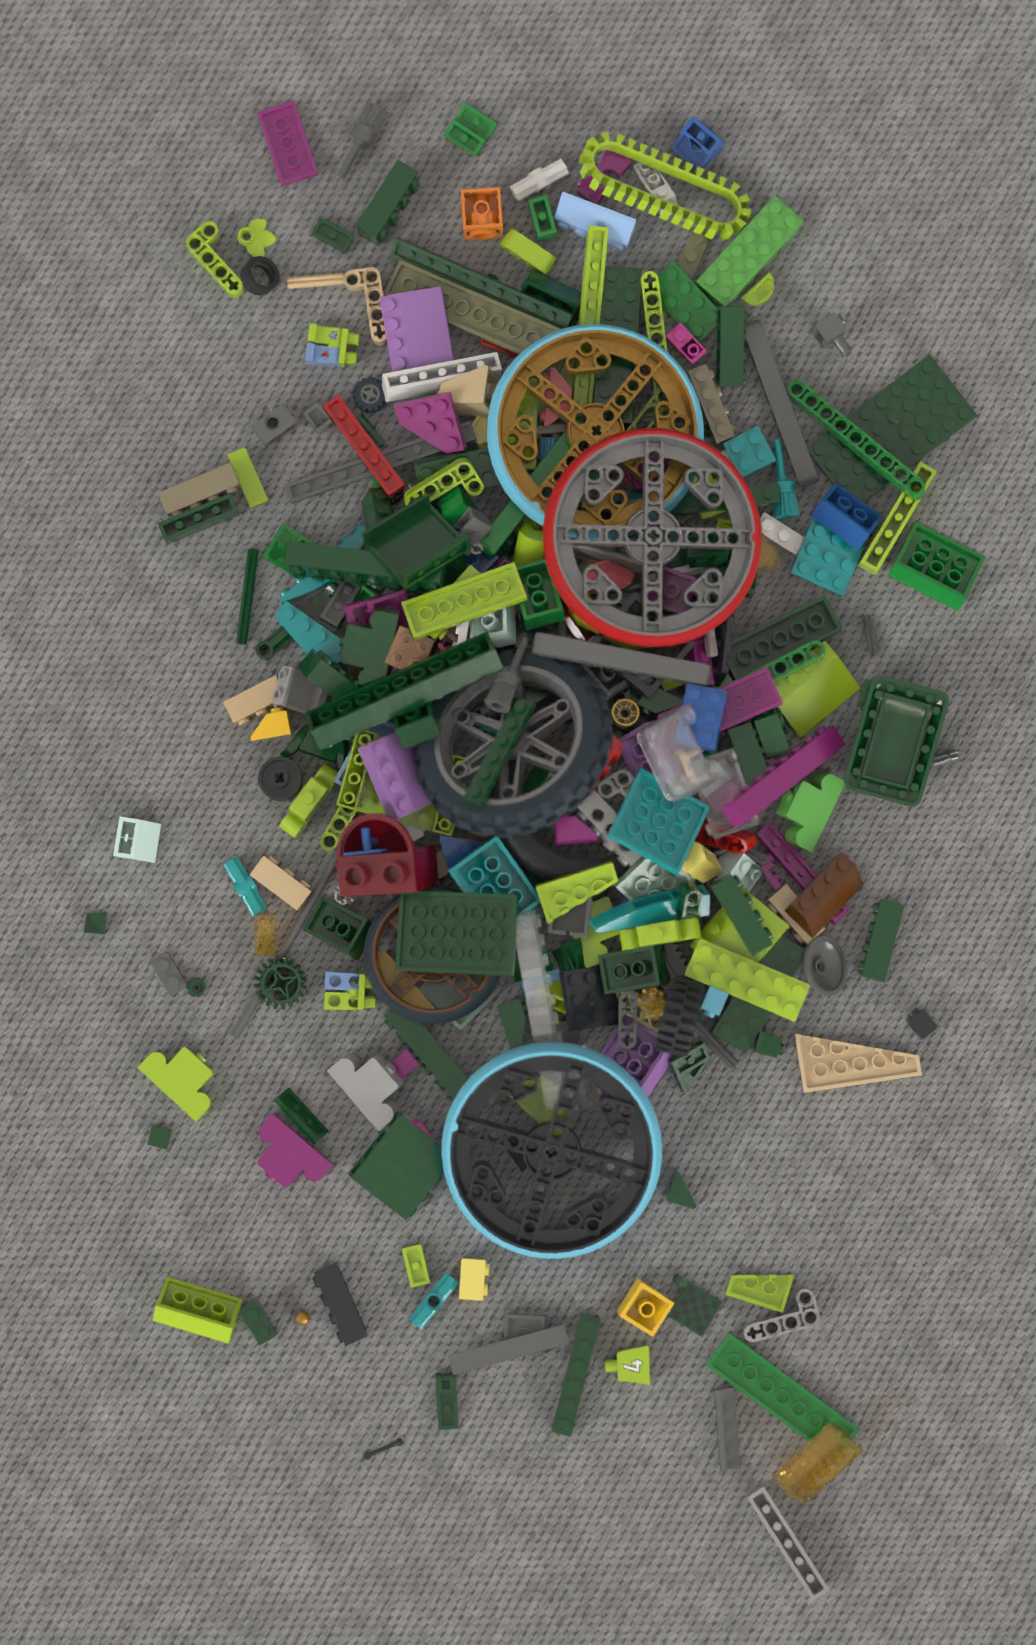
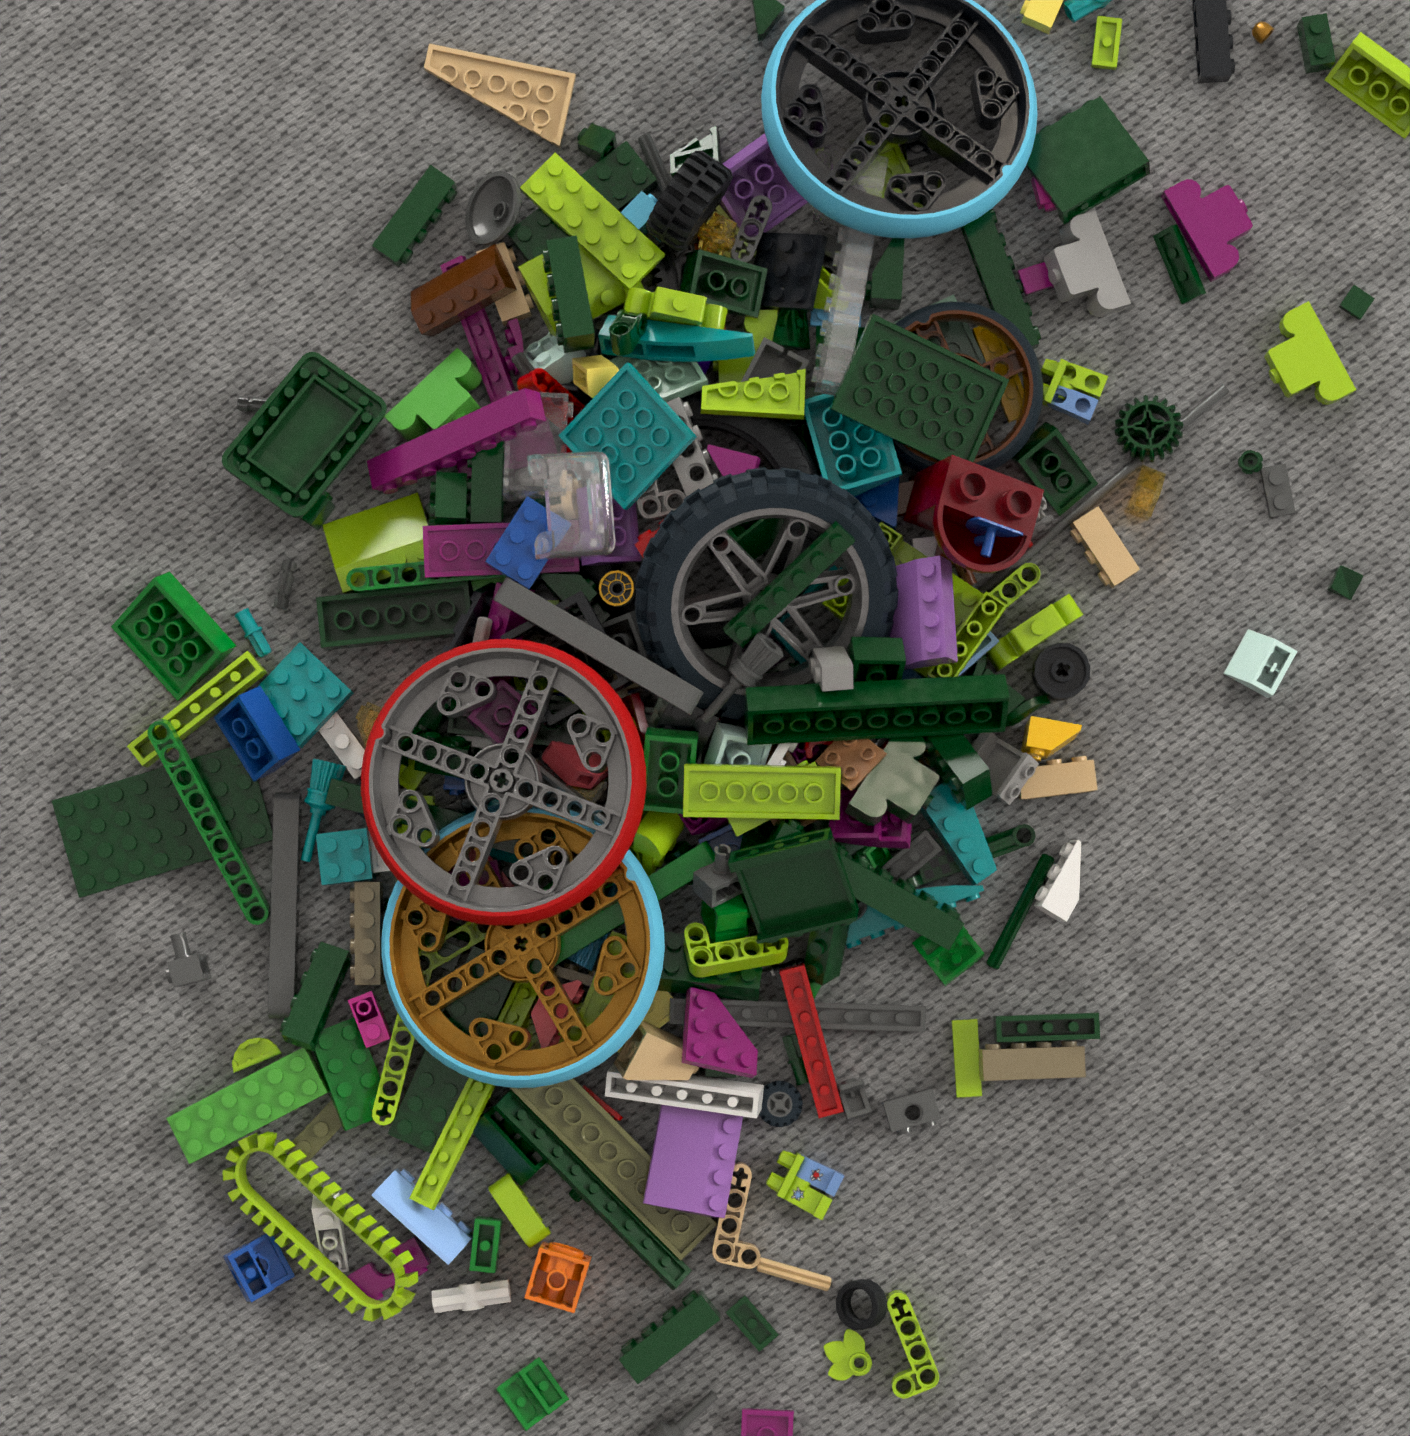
camera: 160 degrees left, 0 degrees up
teal piece [224,857,267,916] -> none
black brick [906,1008,938,1040] -> none
none -> teal axle [235,608,272,658]
none -> light grey brick [809,646,853,692]
none -> white slope [1034,840,1081,922]

